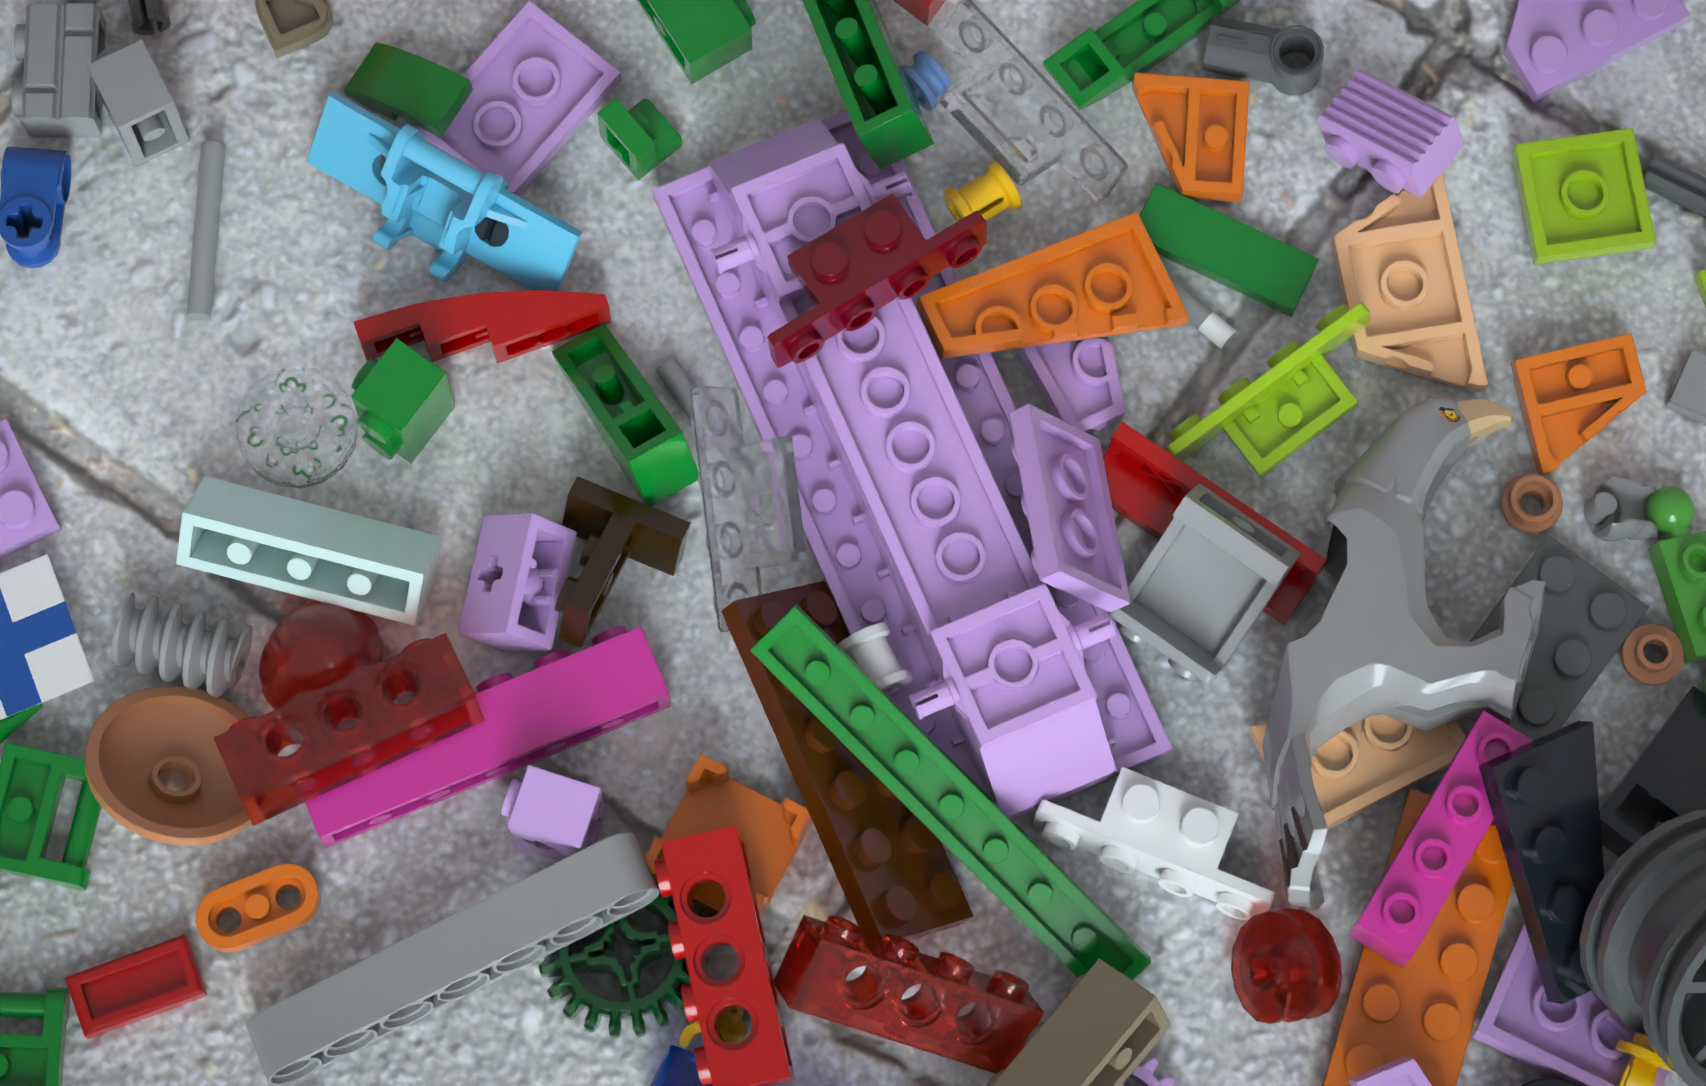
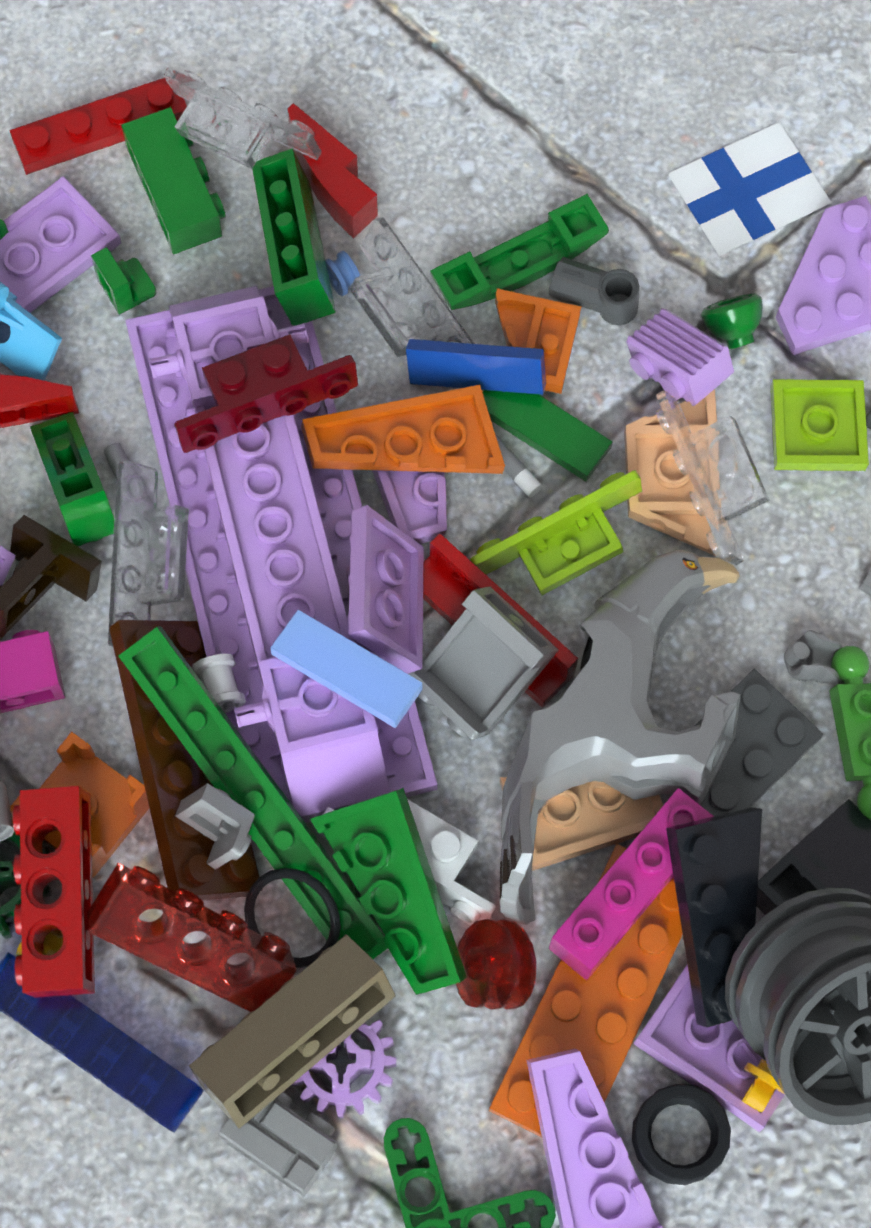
camera: 10 degrees right, 5 degrees down
yellow bush [943,161,1022,222] -> none
nougat plate [1501,473,1563,534] -> none
orange wing [1510,333,1646,475] -> none
nougat plate [1621,624,1684,686] -> none
none -> light grey bracket [175,783,255,869]
none -> black tyre [244,868,341,968]
none -> light blue tile [270,610,423,728]
none -> green wing [310,788,467,995]
none -> blue tile [406,339,546,395]
none -> clear bracket [656,390,770,565]
none -> green brick [700,293,763,349]

